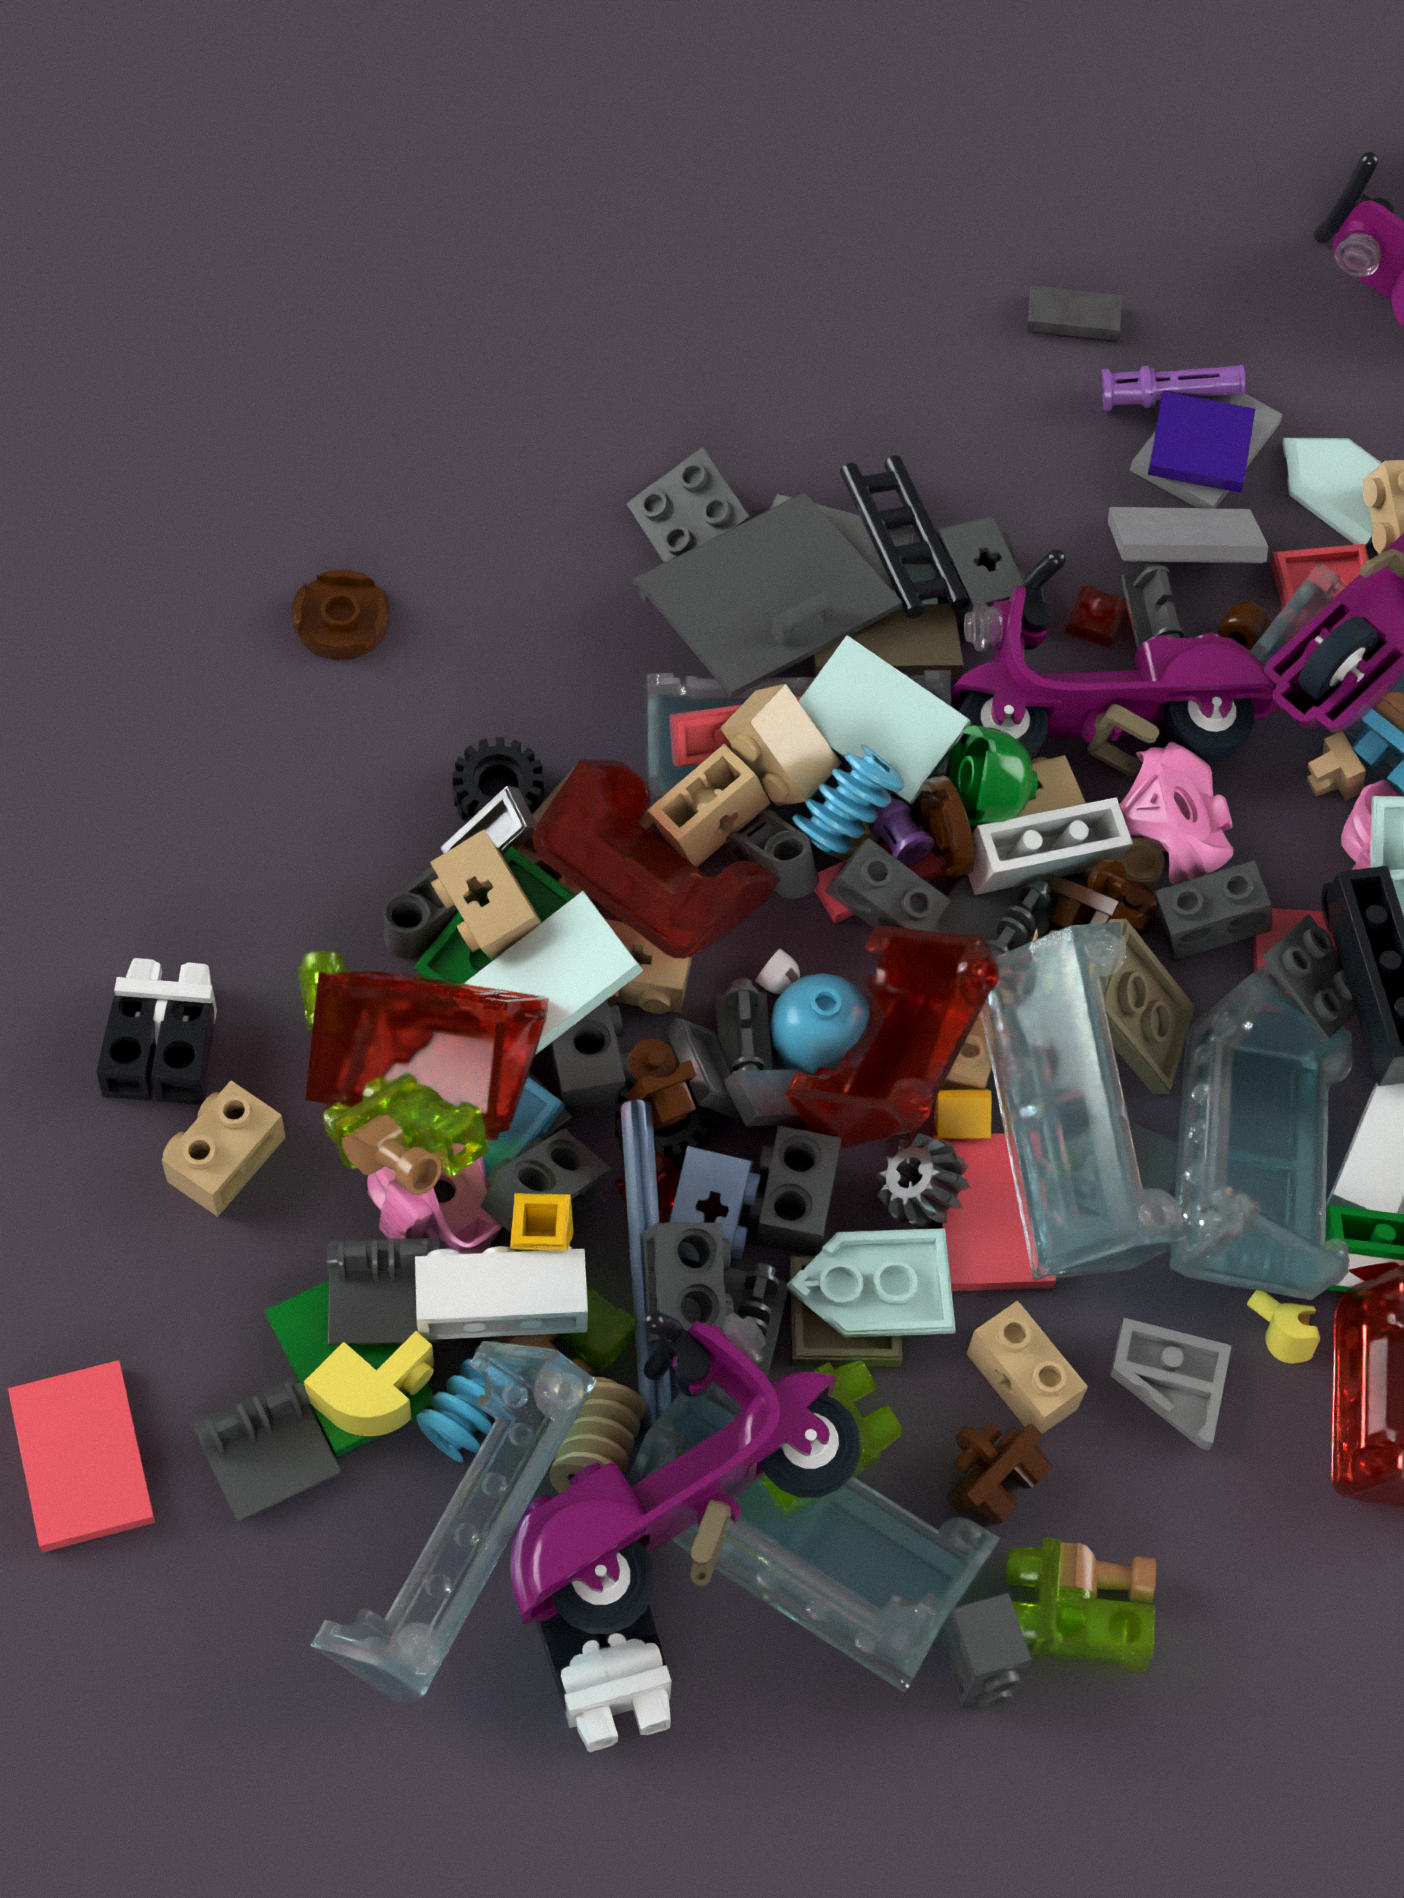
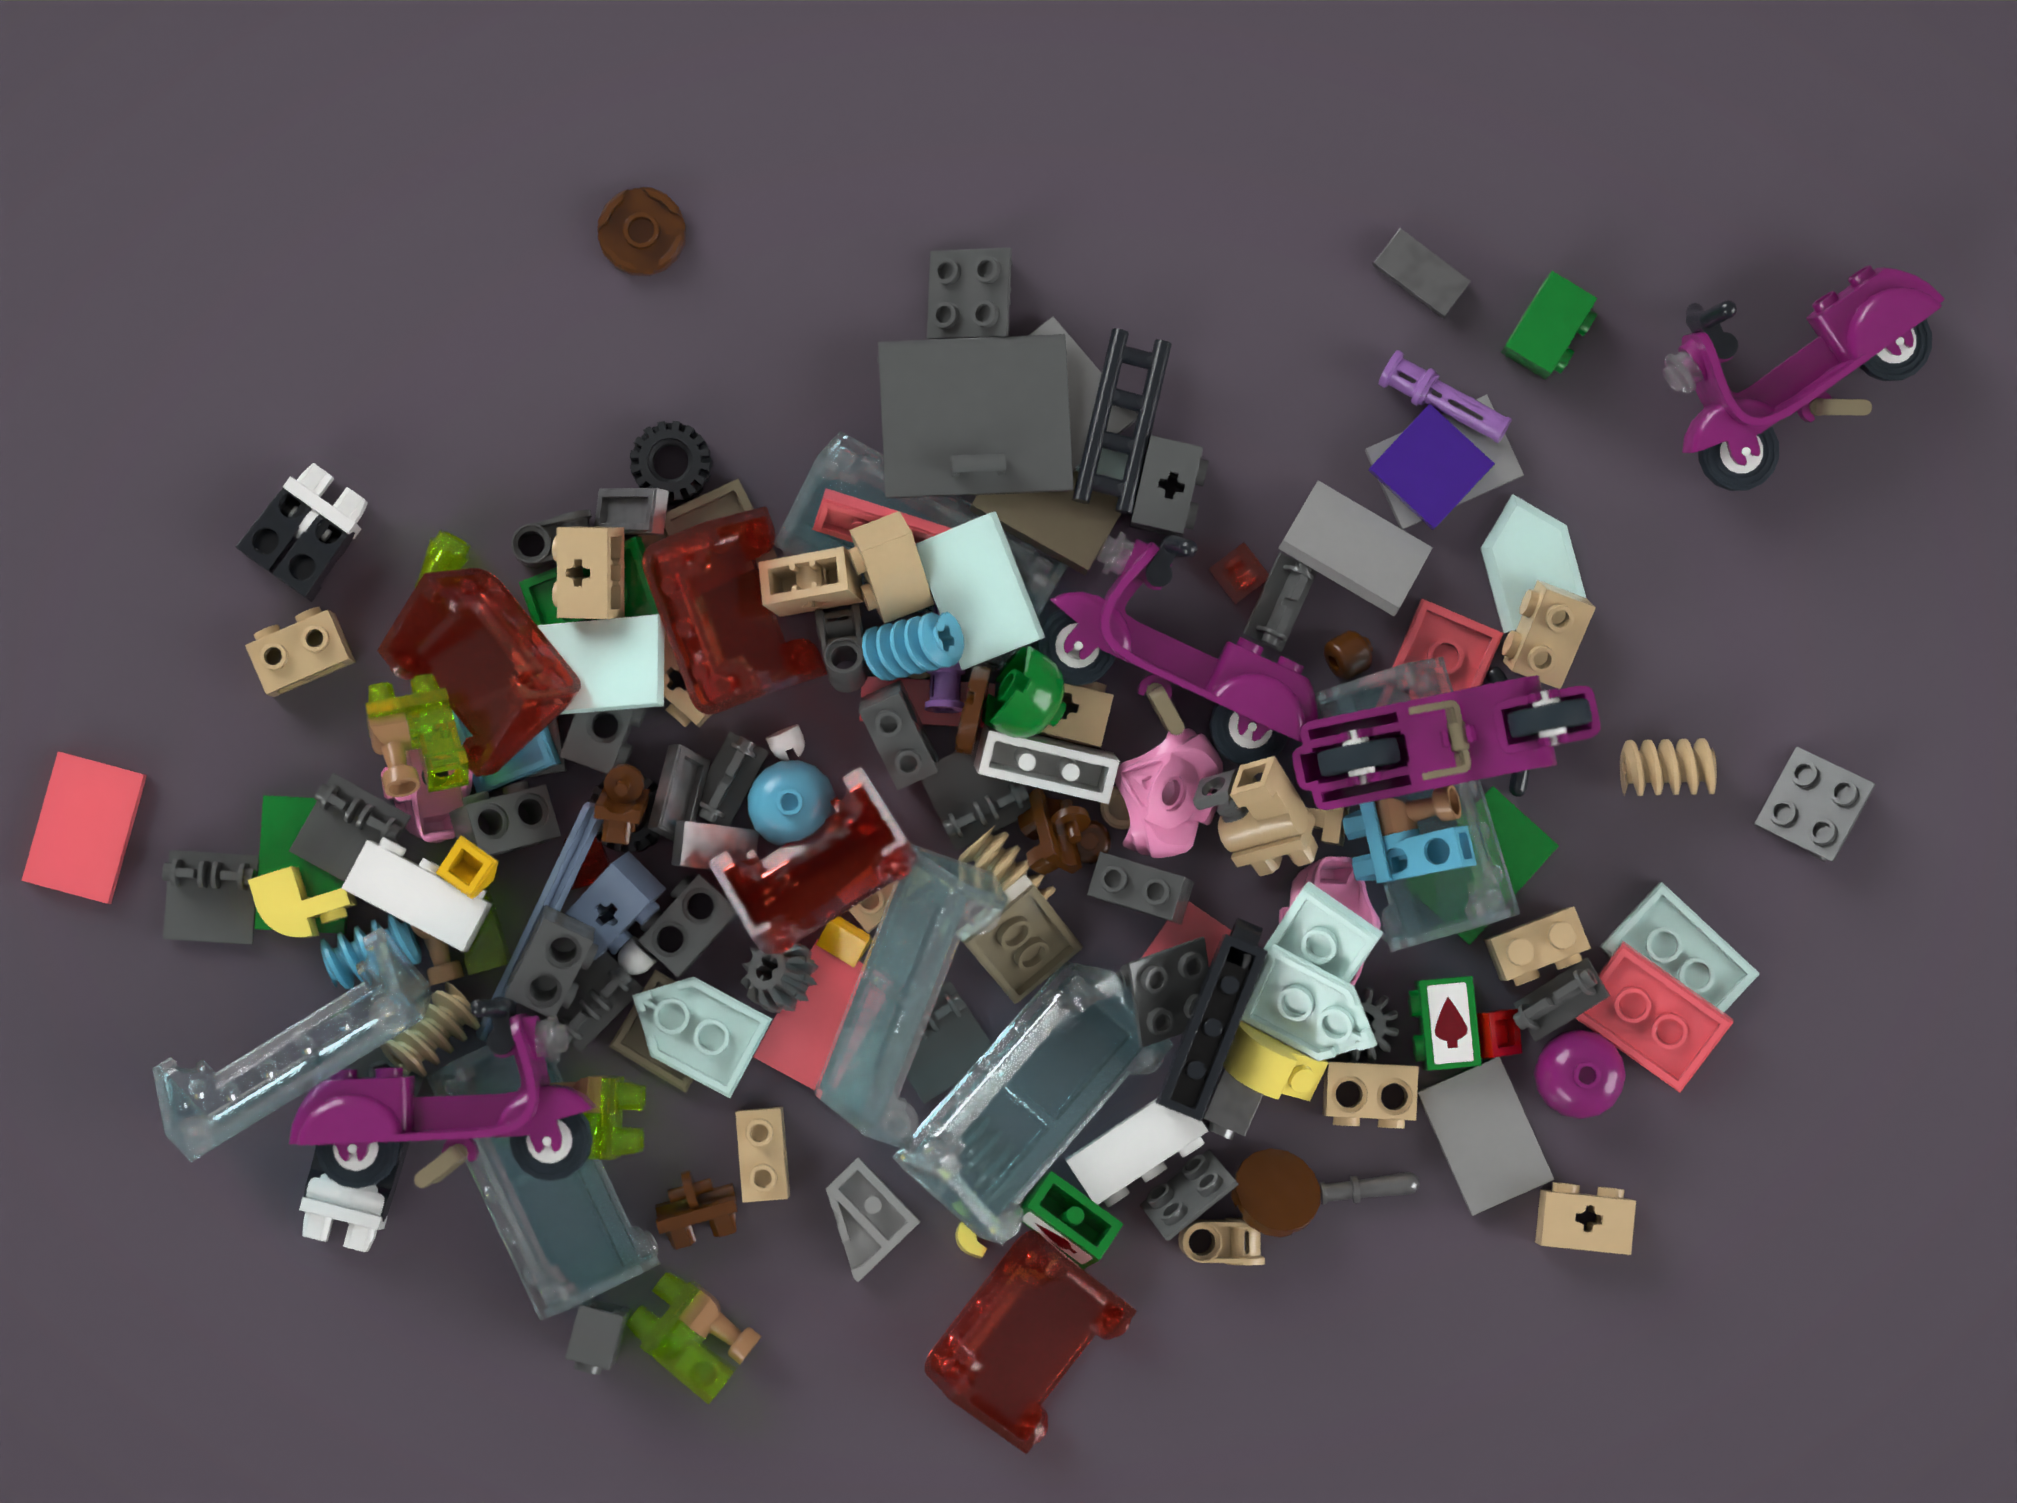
camera: 30 degrees right, 25 degrees up
none -> white hinge [618,936,658,975]
none -> tan hips [1193,756,1318,877]
none -> green brick [1500,271,1598,380]

